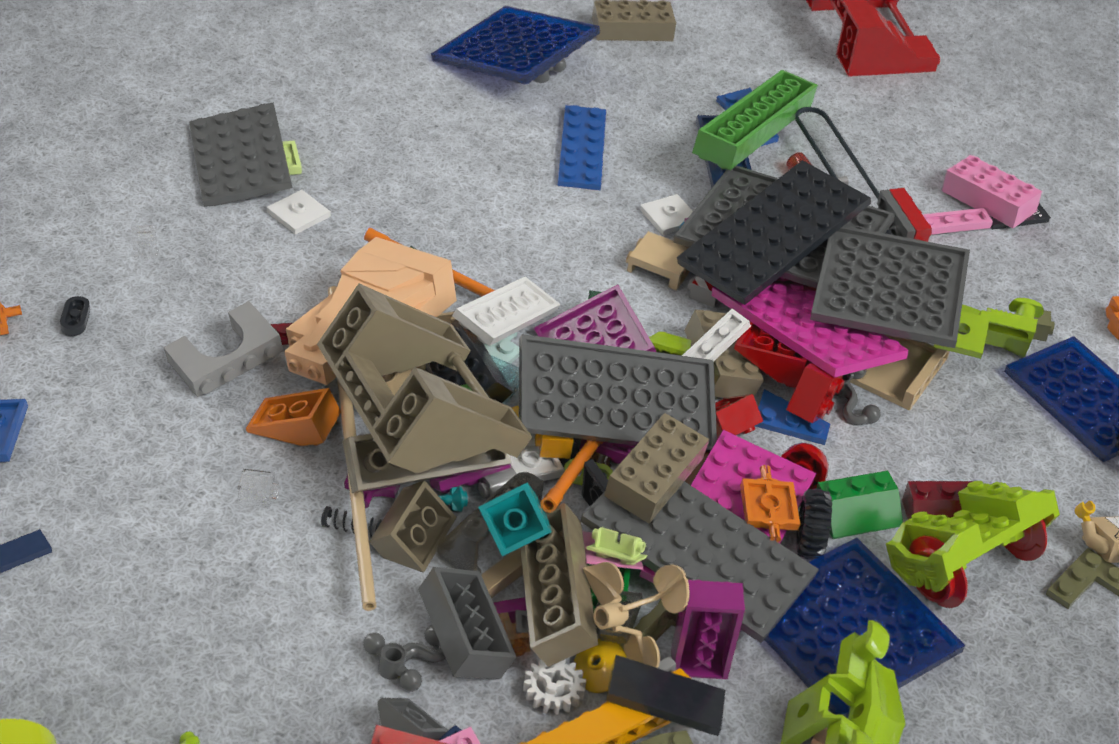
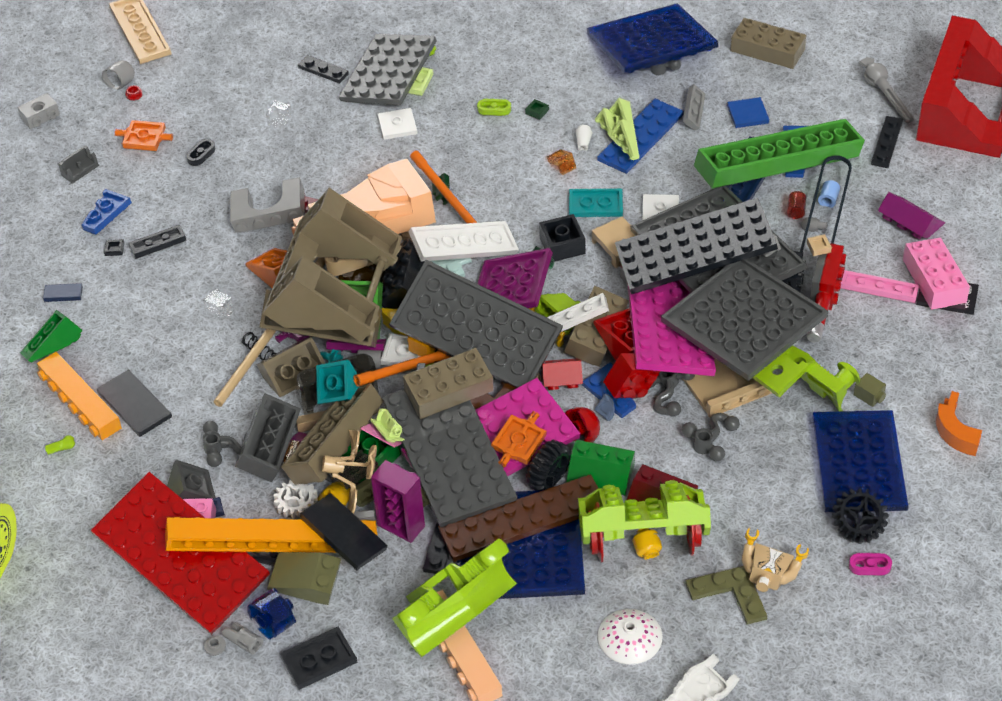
camera: 40 degrees right, 5 degrees up
none -> green slope [20,310,83,363]
none -> light orange brick [37,352,122,440]
none -> tile [97,369,172,437]
none -> black tile [104,239,125,256]
none -> black plate [129,225,187,259]
none -> plate [298,55,349,84]
none -> black plate [423,522,449,574]
none -> reddish brown plate [438,474,599,562]
none -> lime plate [477,99,511,116]
none -> dark green plate [525,99,549,120]
none -> black brick [539,214,586,262]
none -> clear orange bracket [547,149,576,175]
none -> teal tile [569,188,623,217]
none -> white cone [575,125,593,151]
none -> sand blue tile [594,393,615,421]
none -> yellowish green wedge [595,98,639,160]
none -> white dish [598,609,662,665]
none -> yellow head [632,528,662,560]
none -> dark grey piece [682,413,740,461]
none -> light grey plate [683,84,705,130]
none -> blue tile [727,97,770,128]
none -> tan plate [807,234,832,256]
none -> light blue brick [818,180,840,208]
none -> light grey piece [859,57,914,123]
none -> black plate [871,116,903,168]
none -> magenta slope [878,192,946,240]

